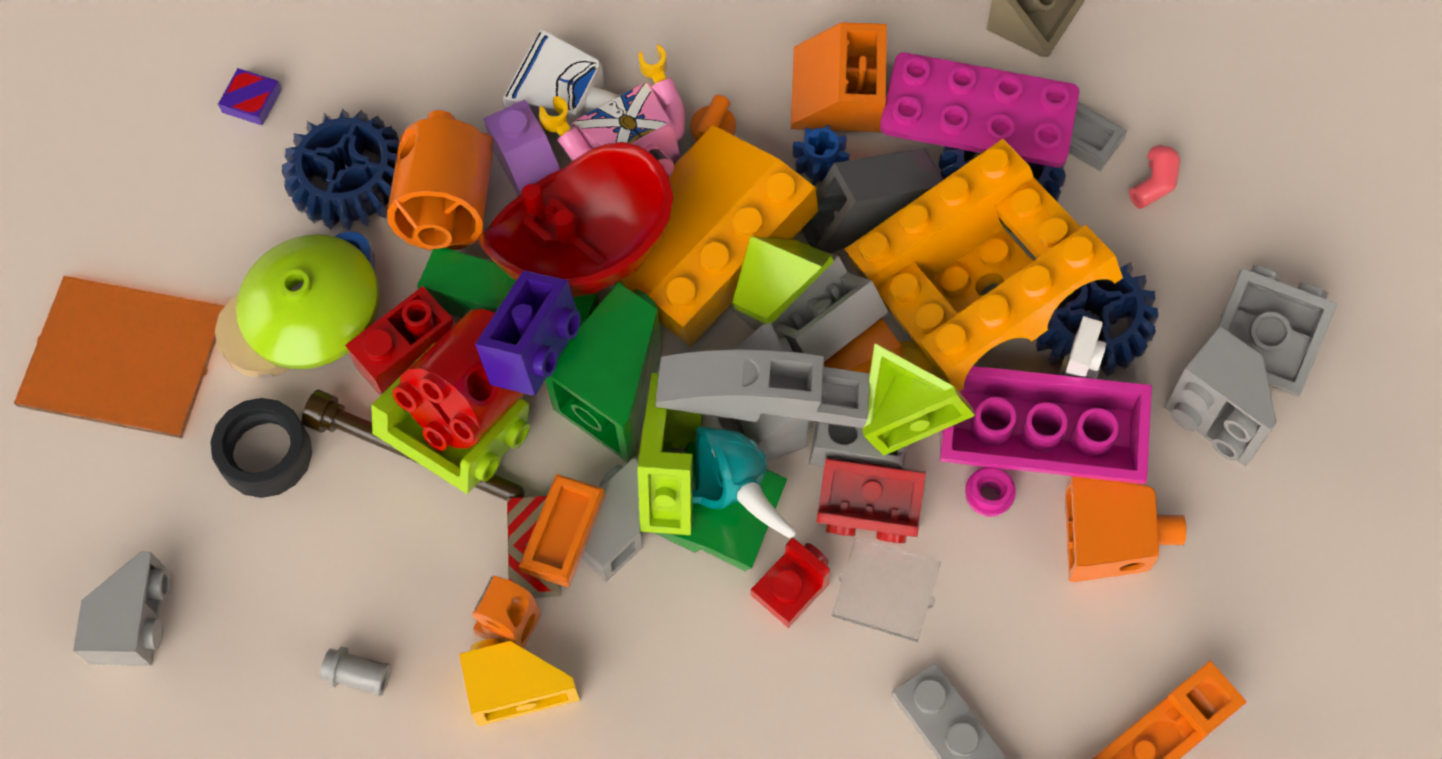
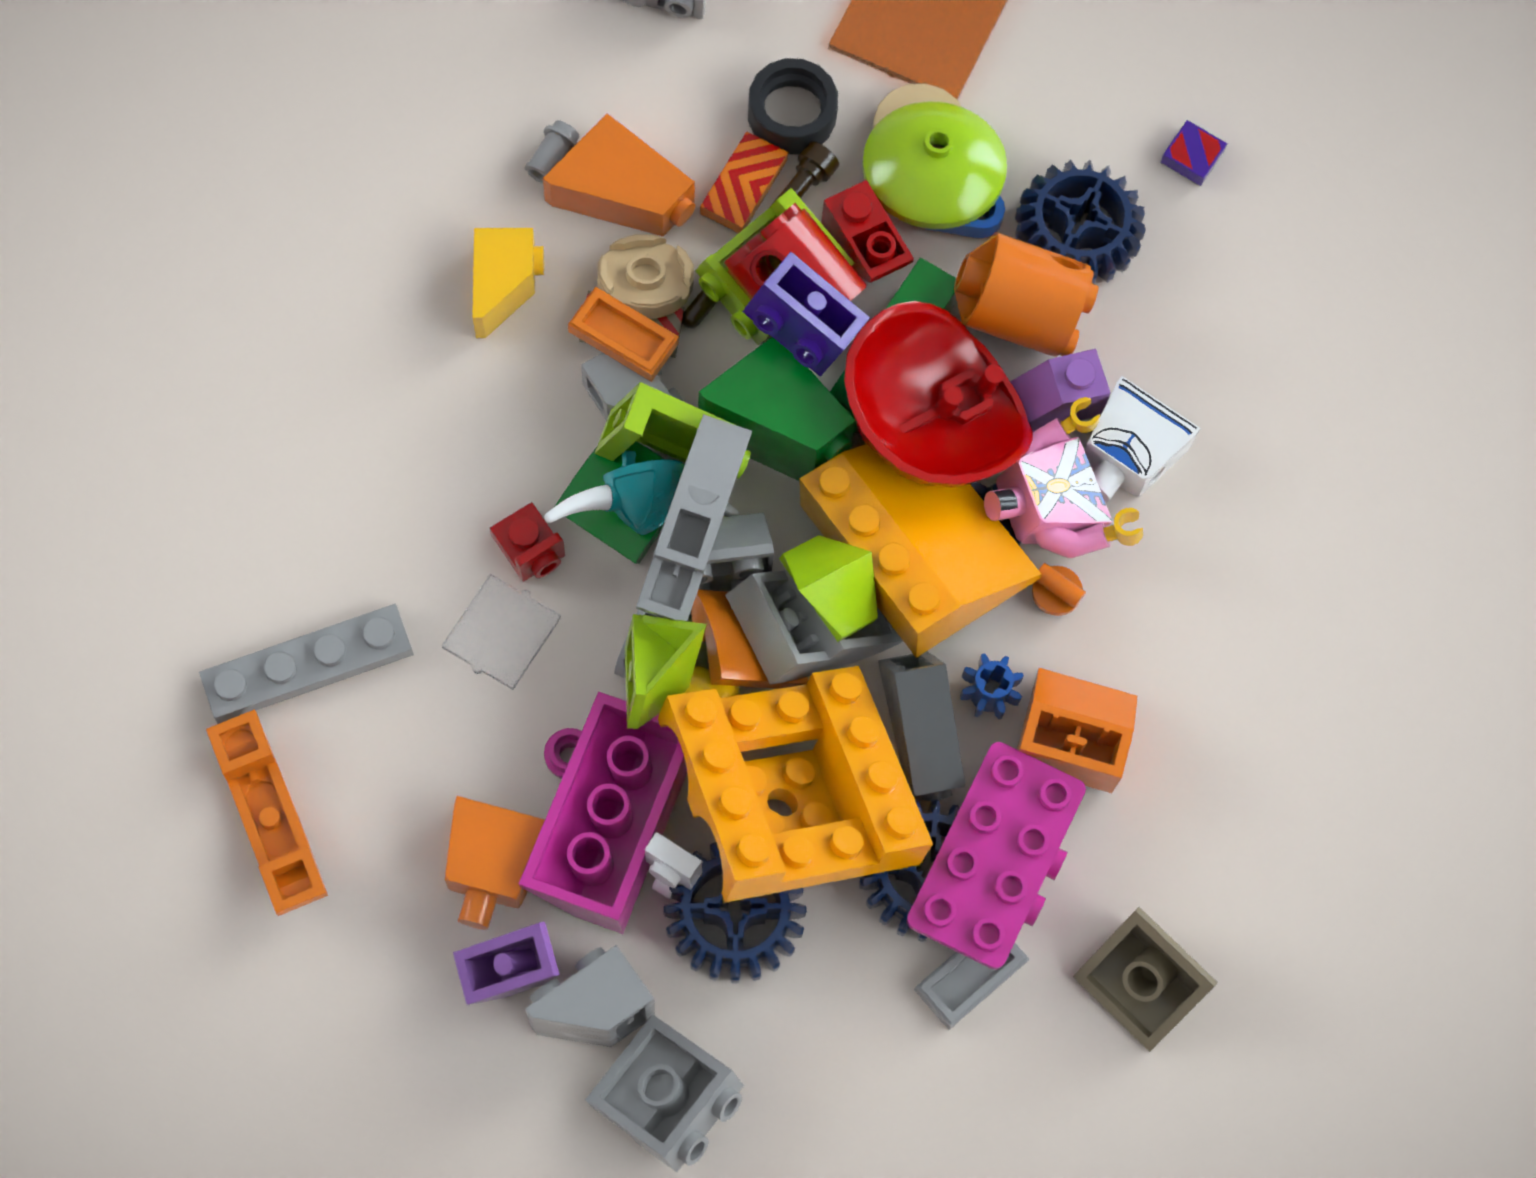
camera: 95 degrees right, 5 degrees up
orange leg [472,576,541,648] -> none
red bracket [816,457,926,543] -> none
coral arm [1129,145,1181,209] -> none
none -> medium lavender slope [453,922,560,1005]
none -> orange slope [543,113,696,236]
none -> tan tile [597,234,694,319]
none -> tile [700,131,788,233]

